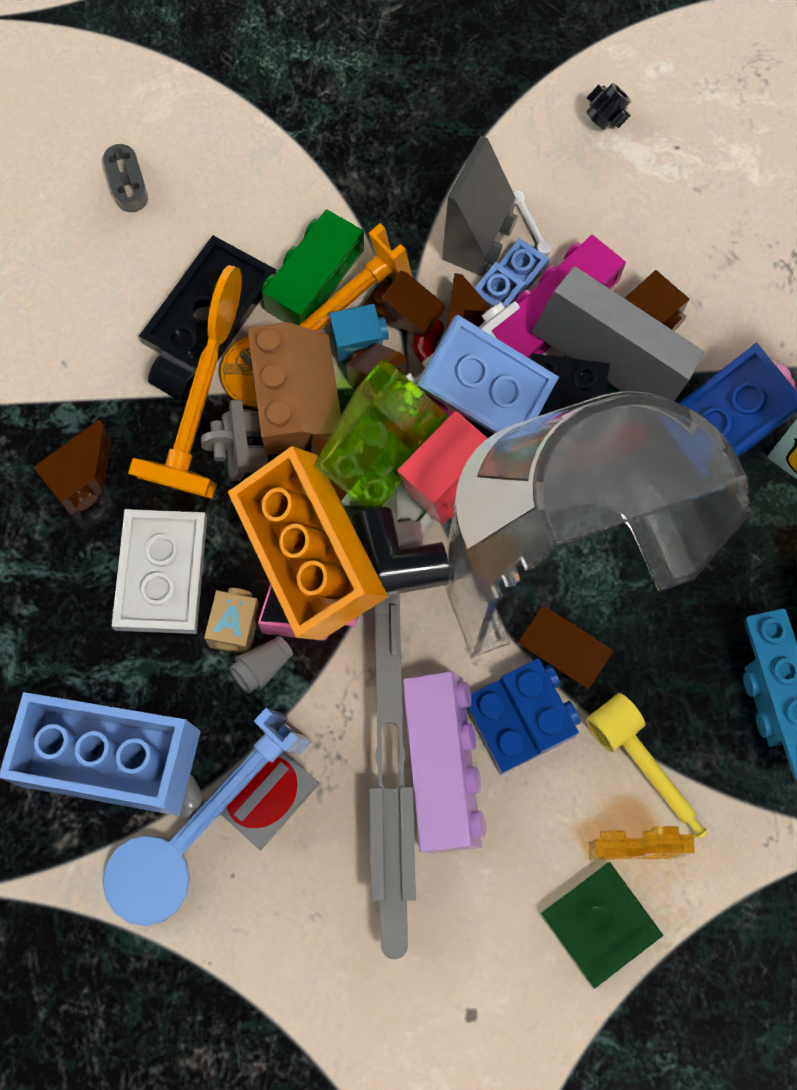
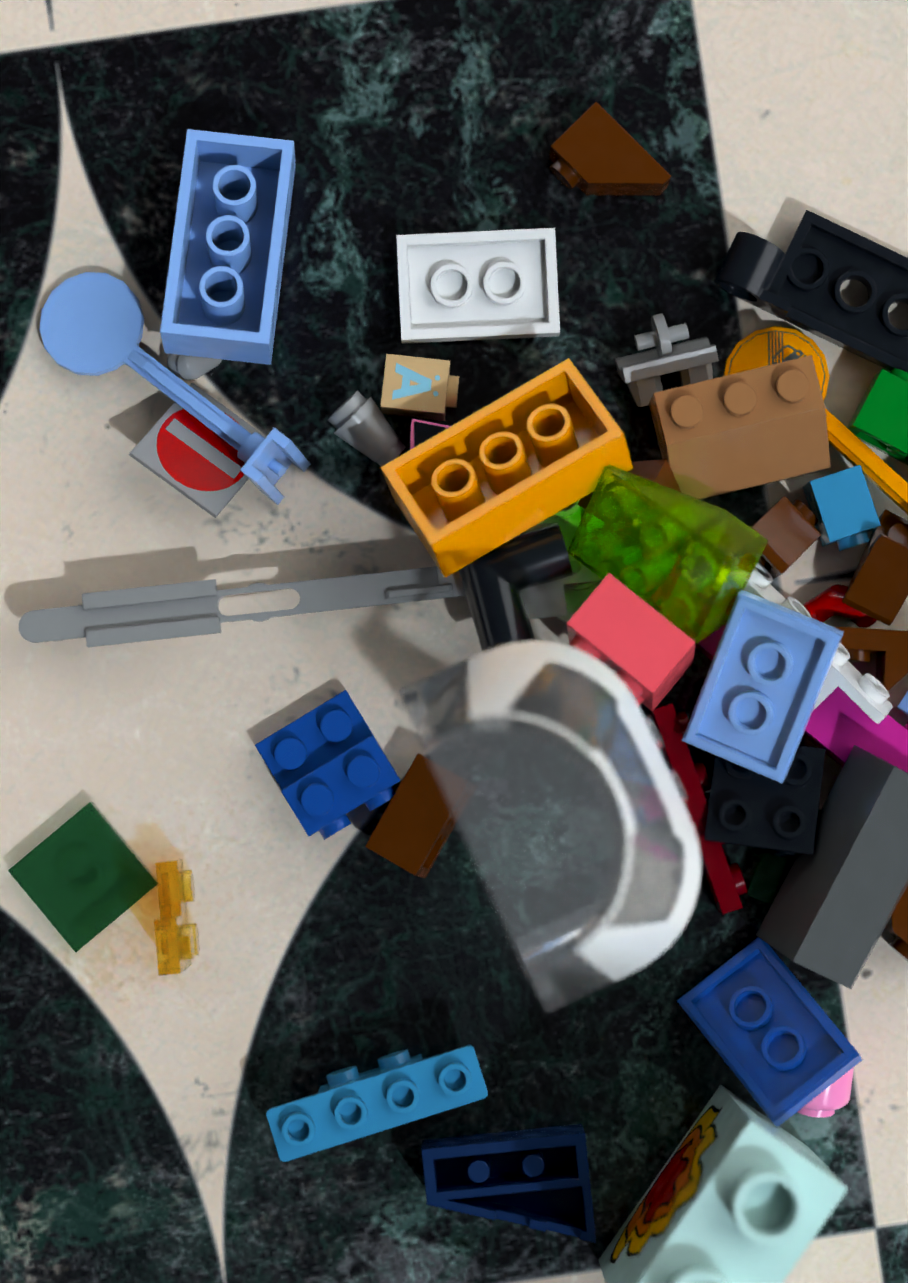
camera: 85 degrees right, 15 degrees up
light orange piece [128,265,242,499] -> none
lavender brick [403,671,486,854] -> none
light yellow piece [585,693,708,839] -> none

